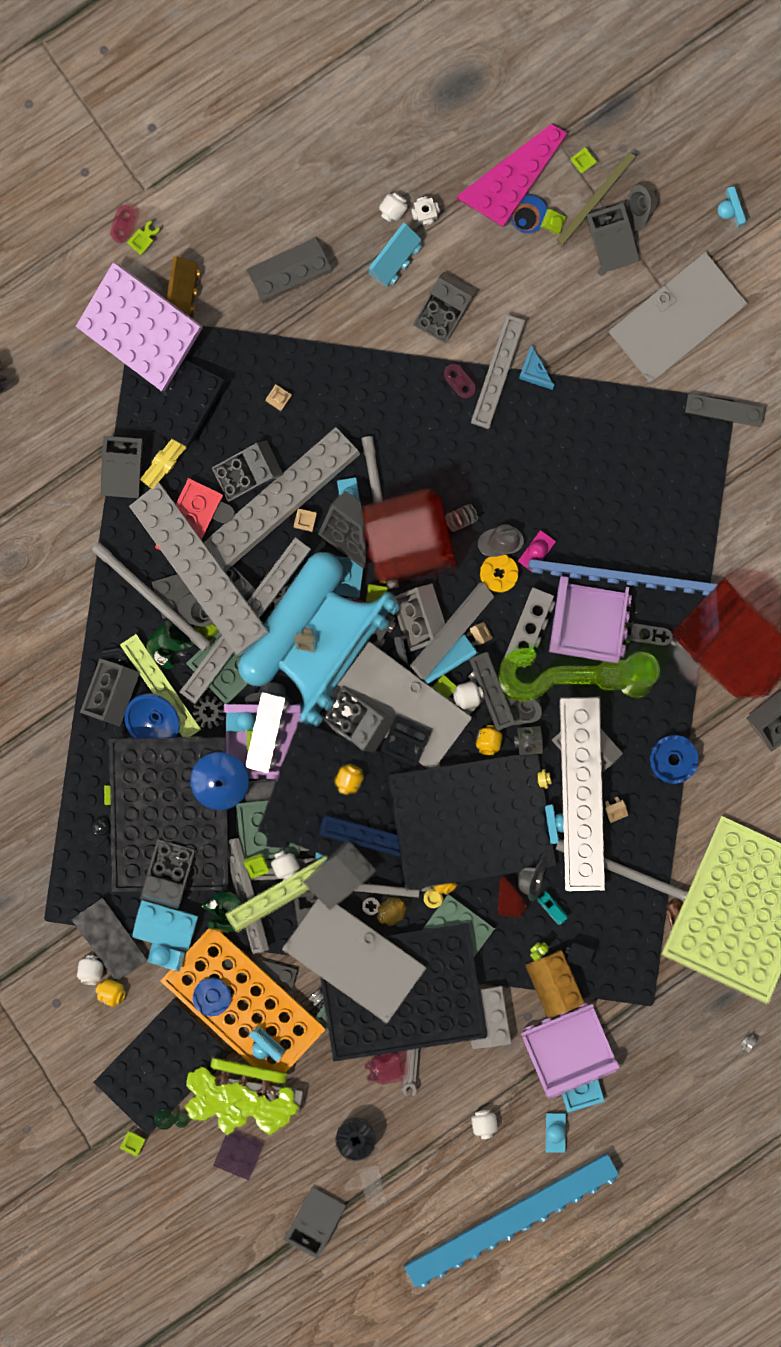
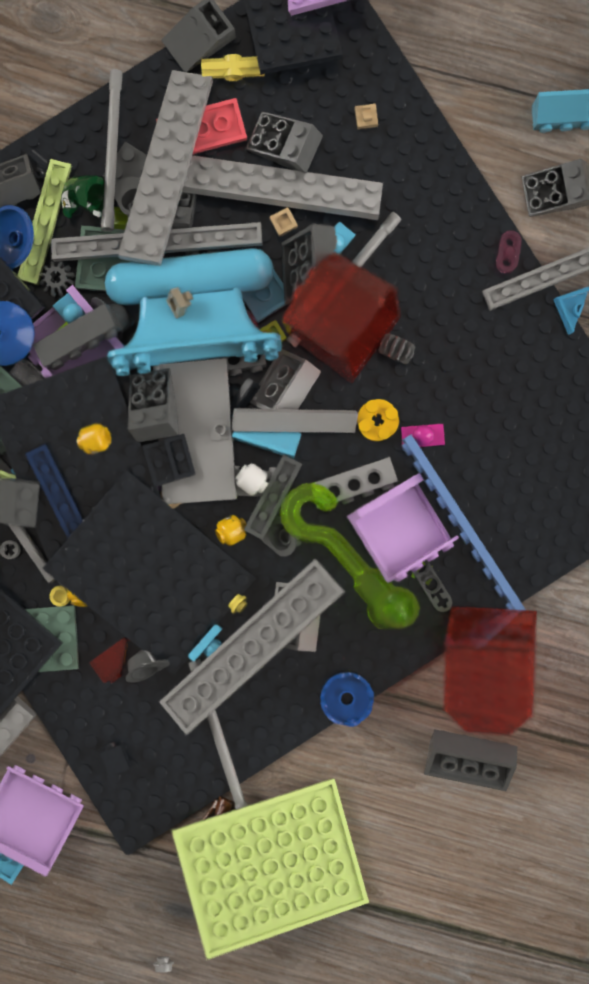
camera: 55 degrees right, 0 degrees up
dark grey tile [212,501,235,524] -> none
dark grey slope [246,238,331,304] -> none
clear yellow head [377,897,406,926] -> none
lime plate [432,675,457,699] -> none
tan tile [467,622,493,646] -> none
dark grey piece [478,524,524,557] -> none
flat silver brick [514,726,543,755] -> none
pearl gold slope [525,950,584,1018] -> none
lime plate [530,942,549,961] -> none
teal bar [537,891,569,925] -> none
tan tile [605,797,628,823] -> none

